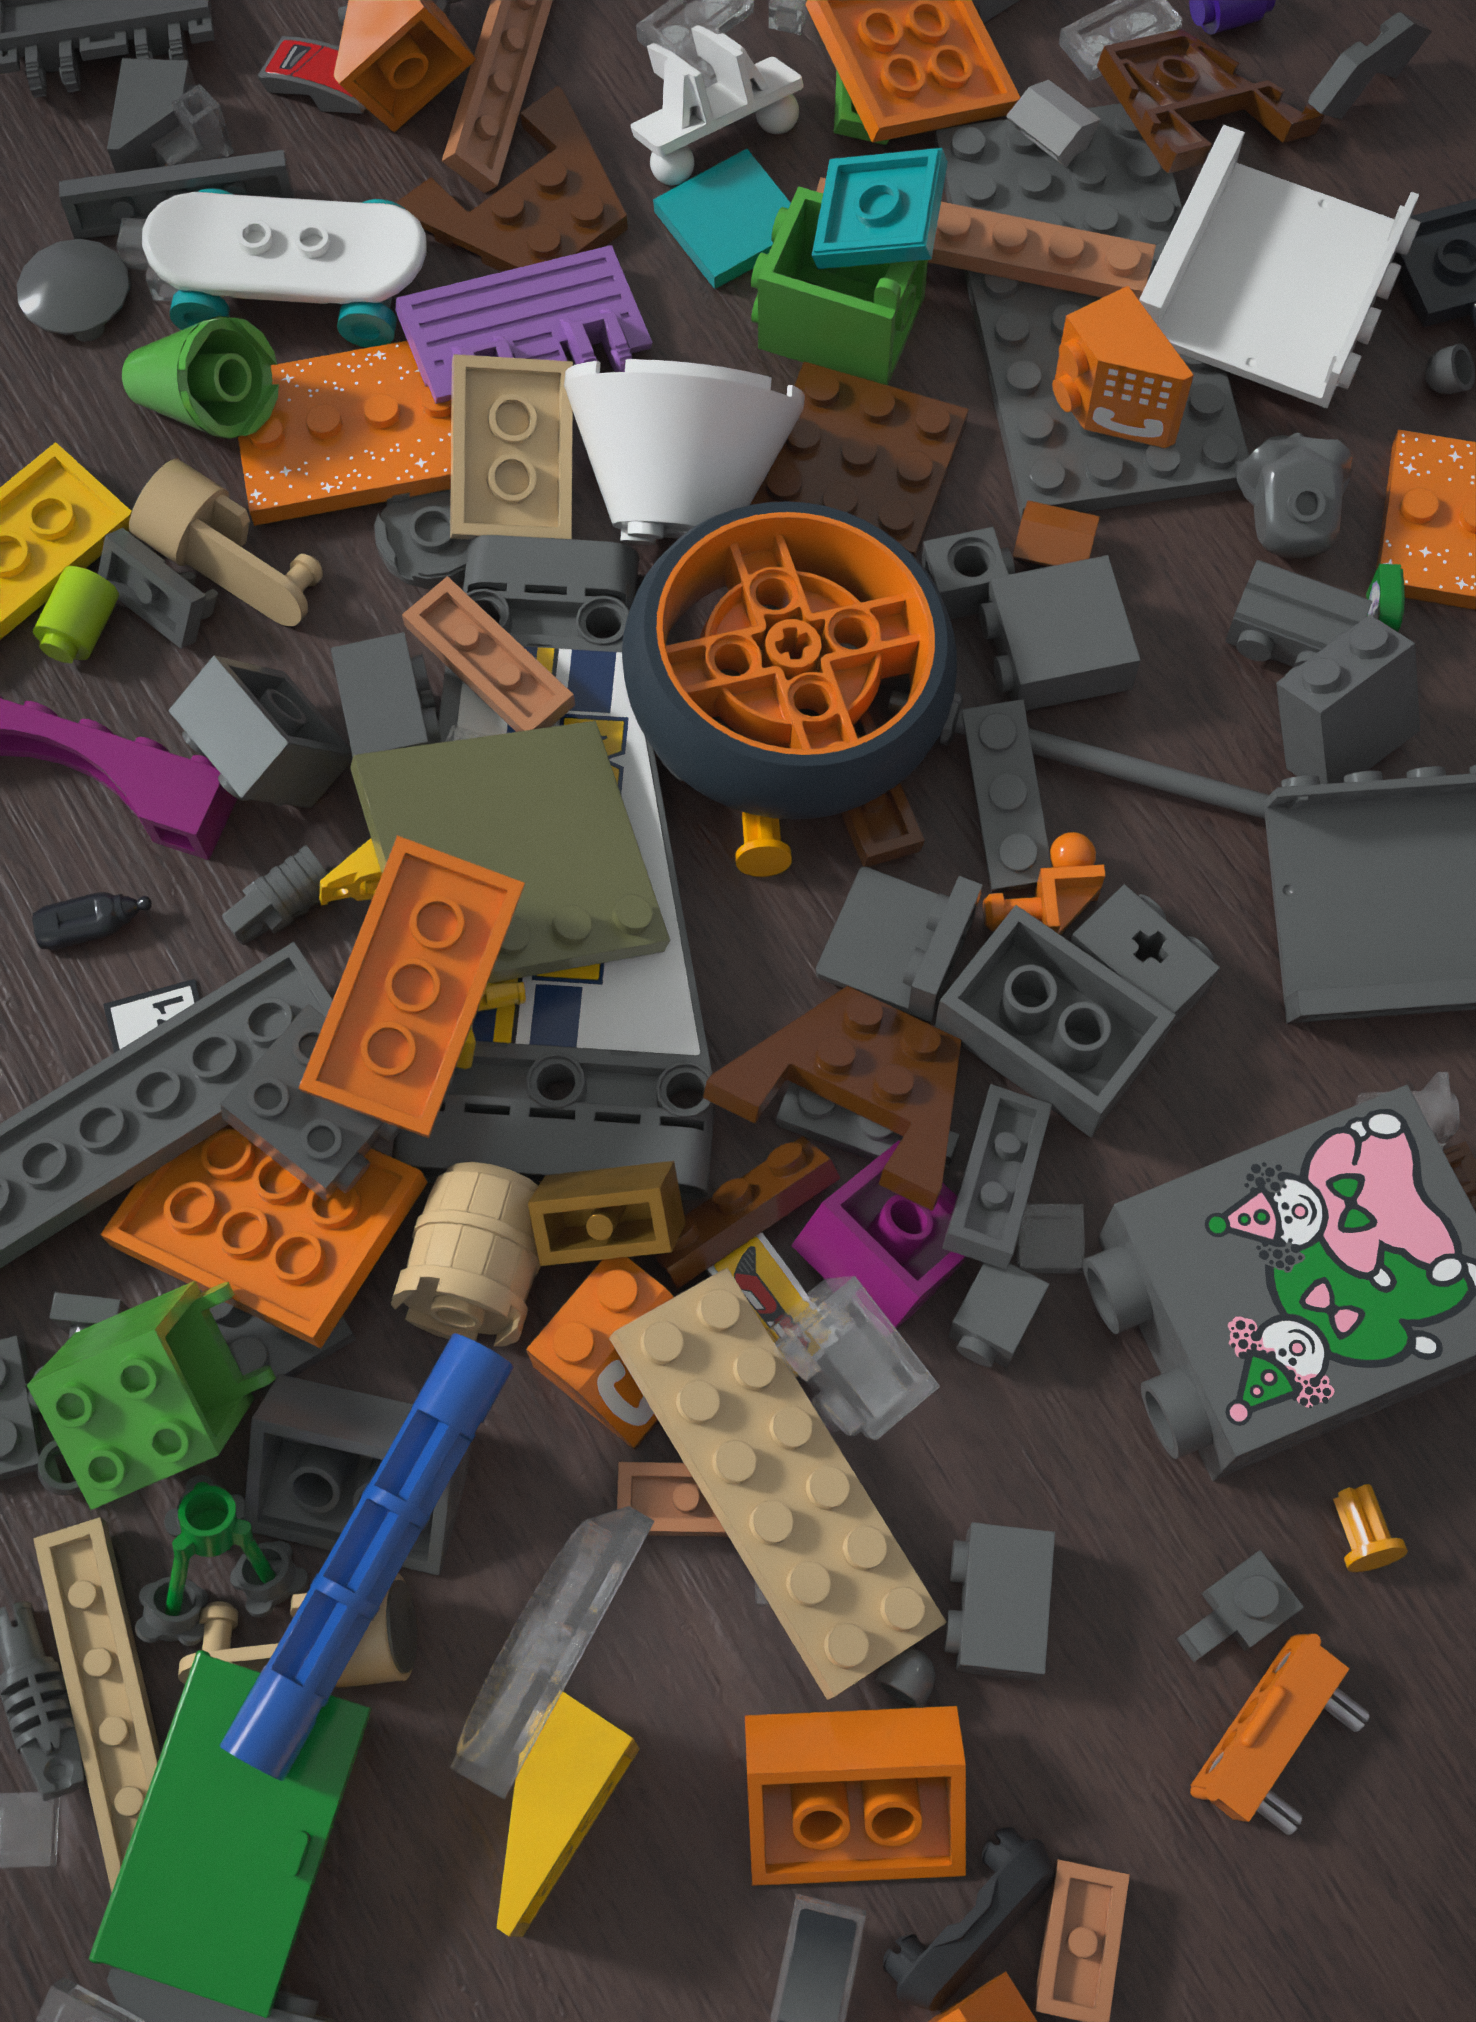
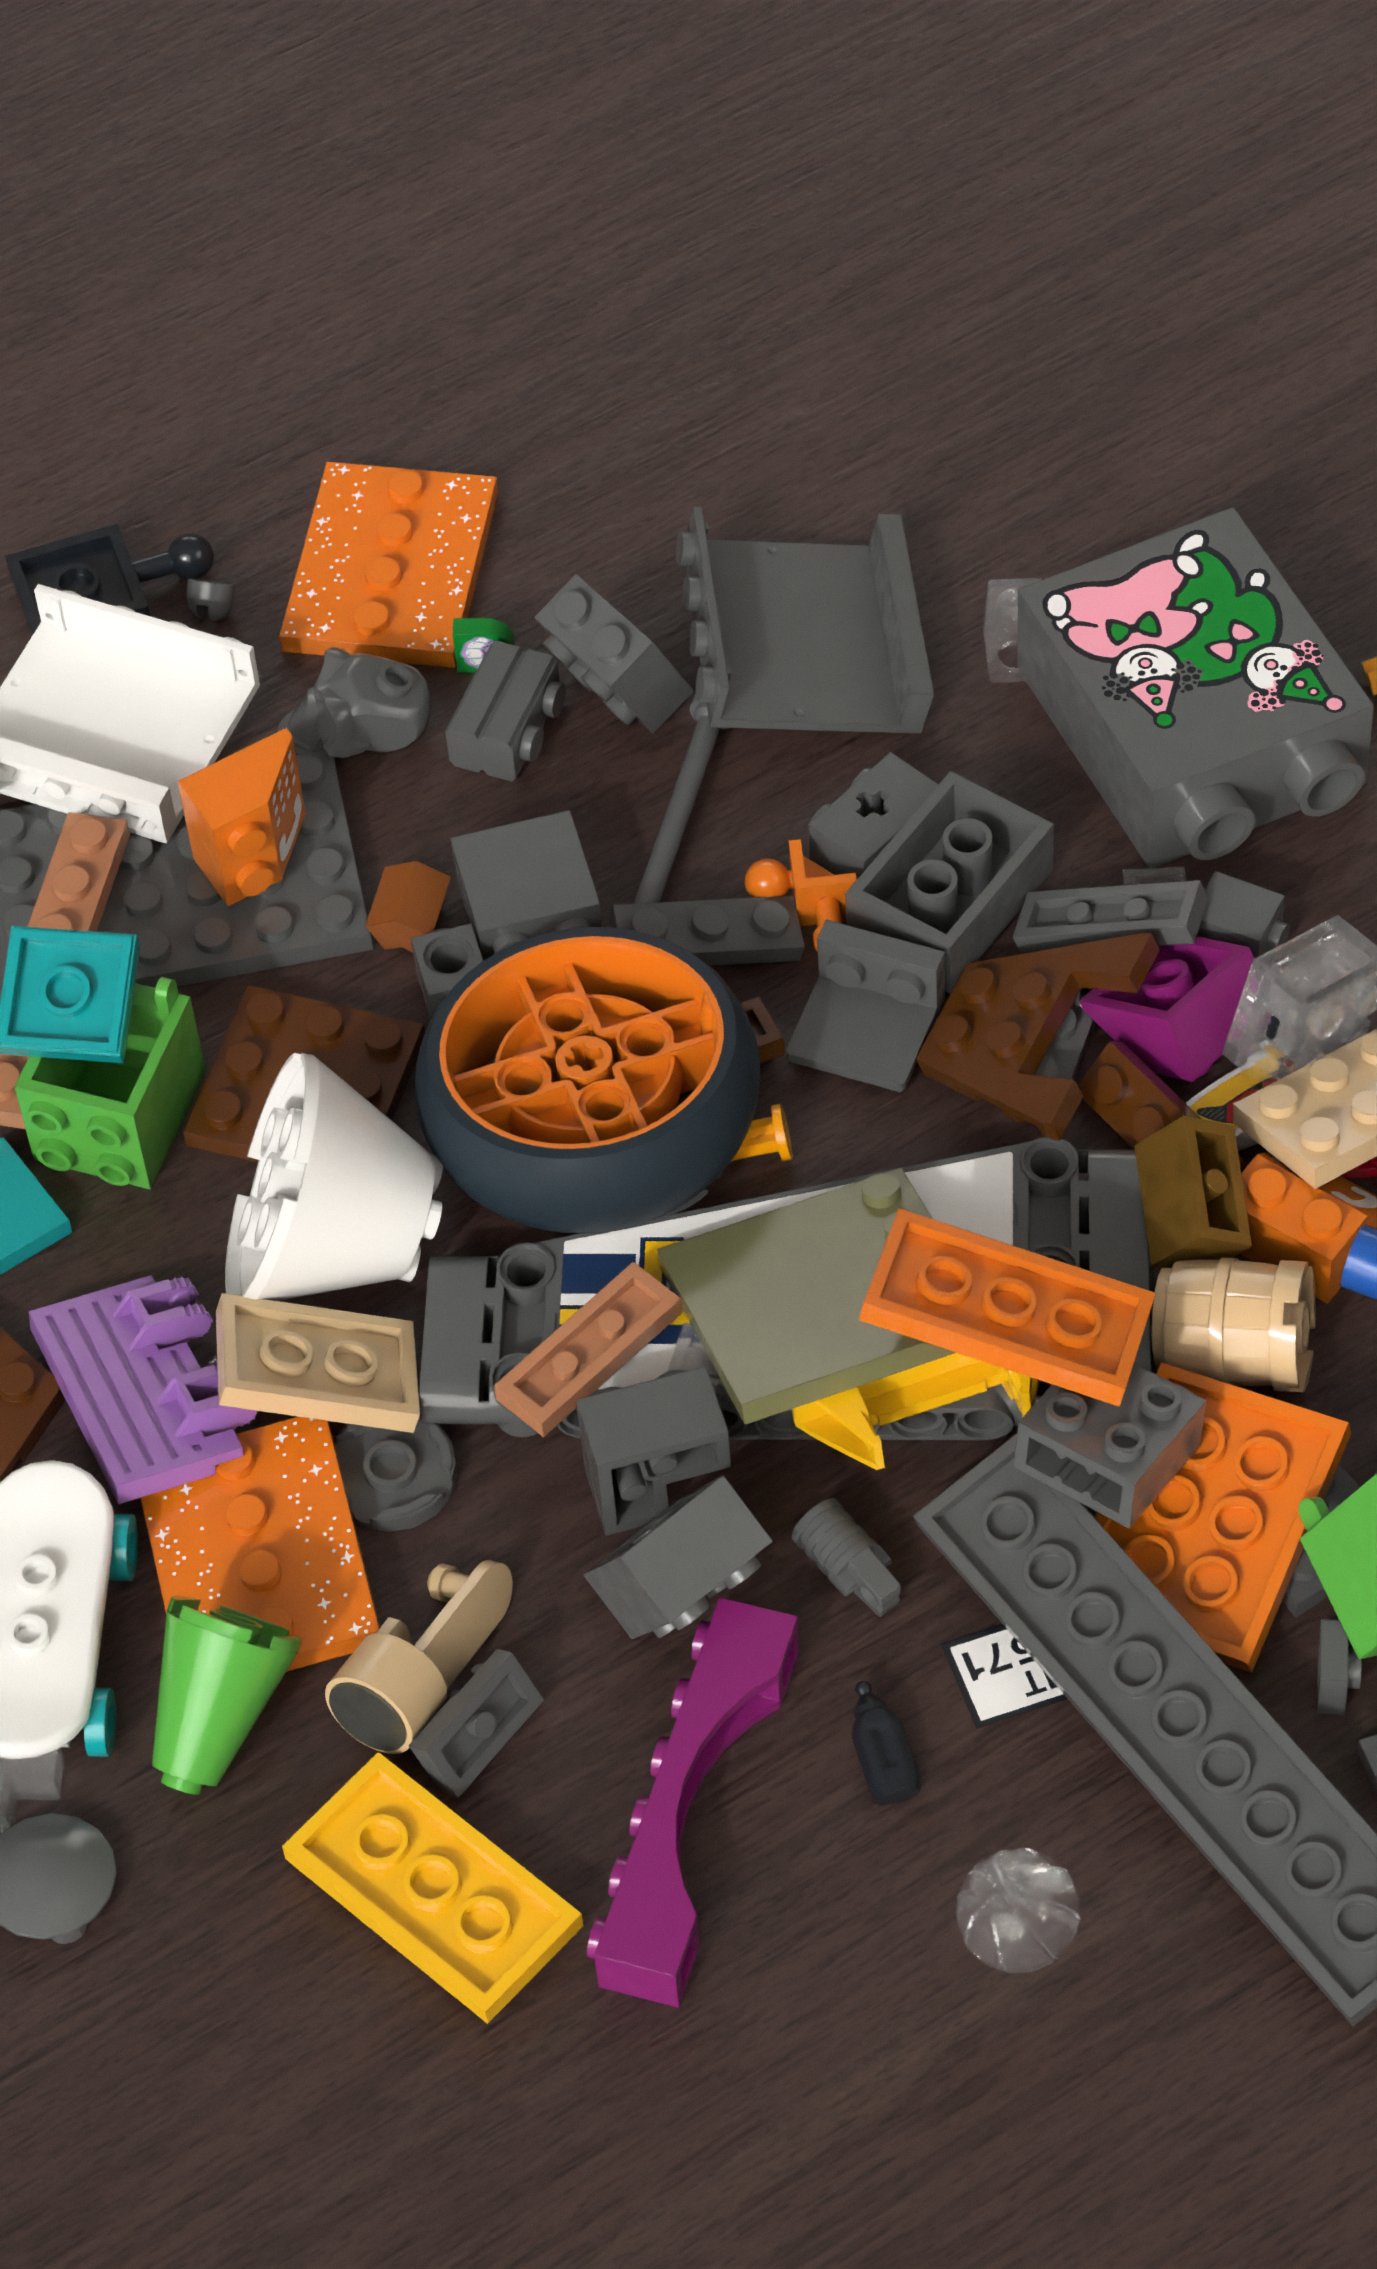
camera: 90 degrees left, 15 degrees down
lime brick [33,566,119,663] -> none

